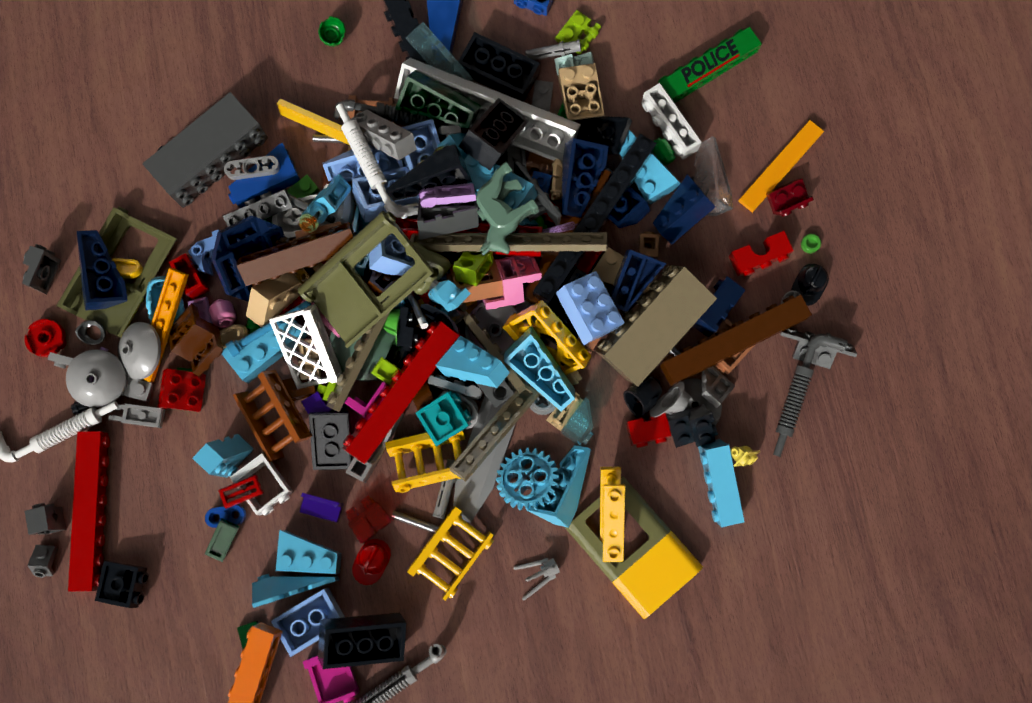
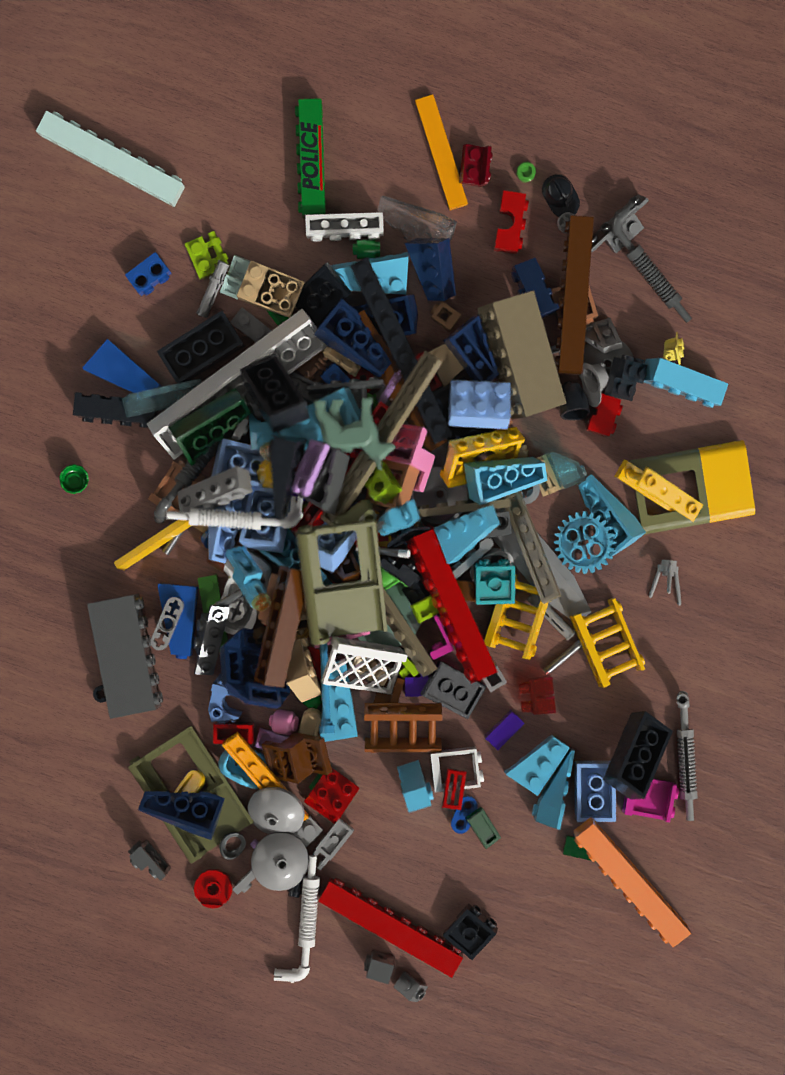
camera: 60 degrees left, 10 degrees up
red piece [352,539,391,585] -> none

